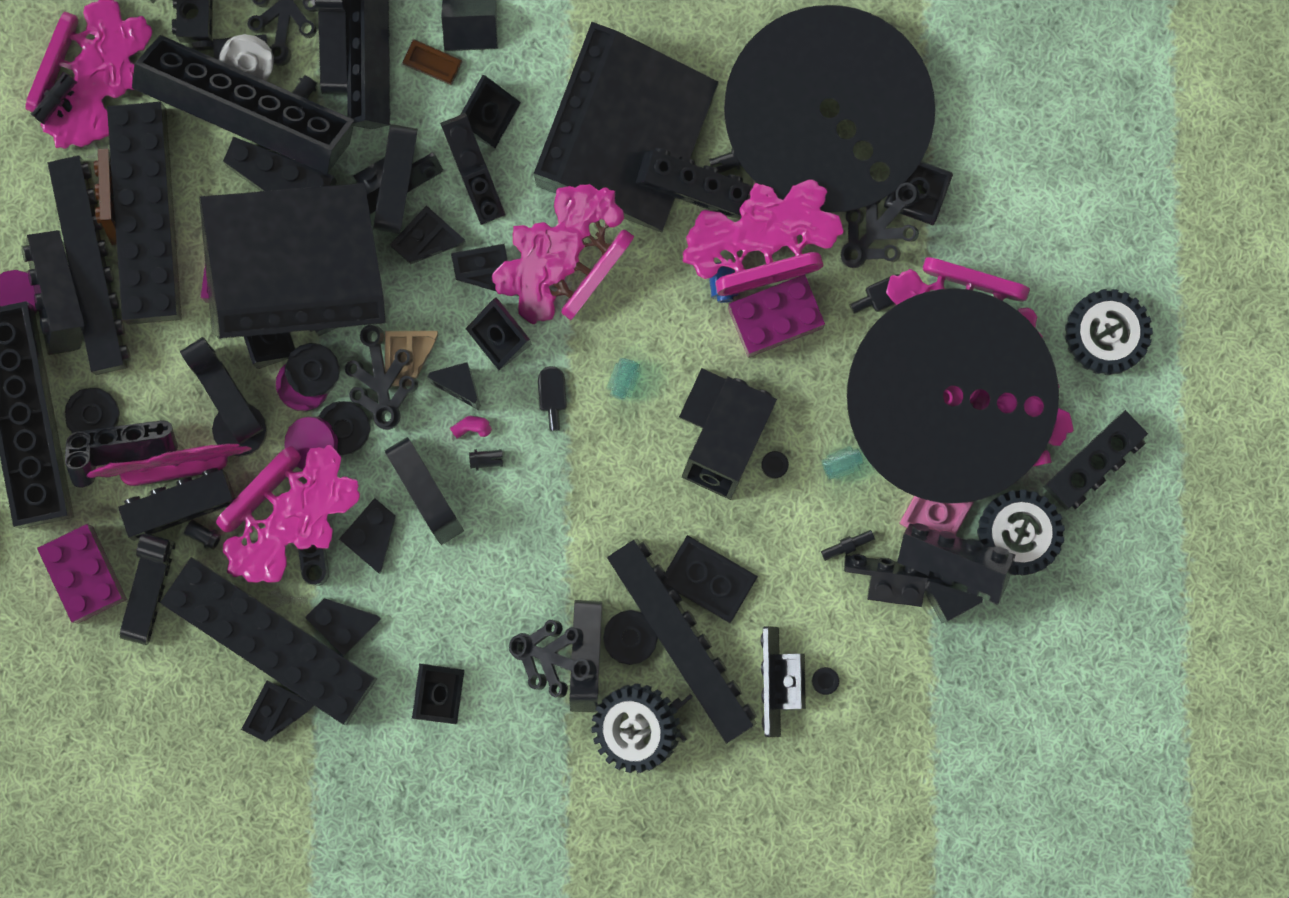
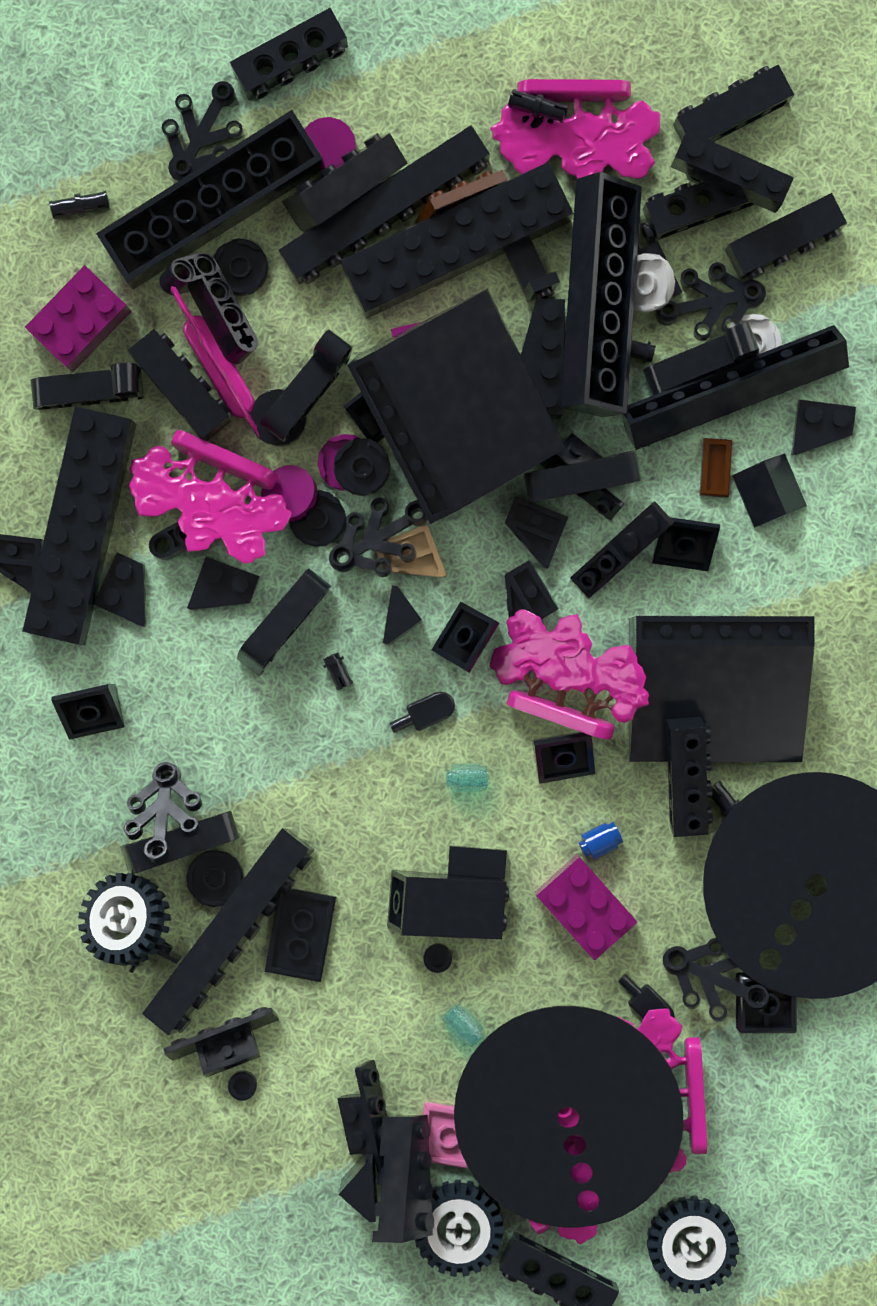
camera: 70 degrees right, 5 degrees up
black pin [184,519,221,550] -> none
dark pink arm [450,415,492,439] -> none
dark pink plant [682,180,844,296] -> none
black bar [821,530,875,561] -> none
none -> black bracket [505,240,560,302]
none -> black slope [531,732,595,784]

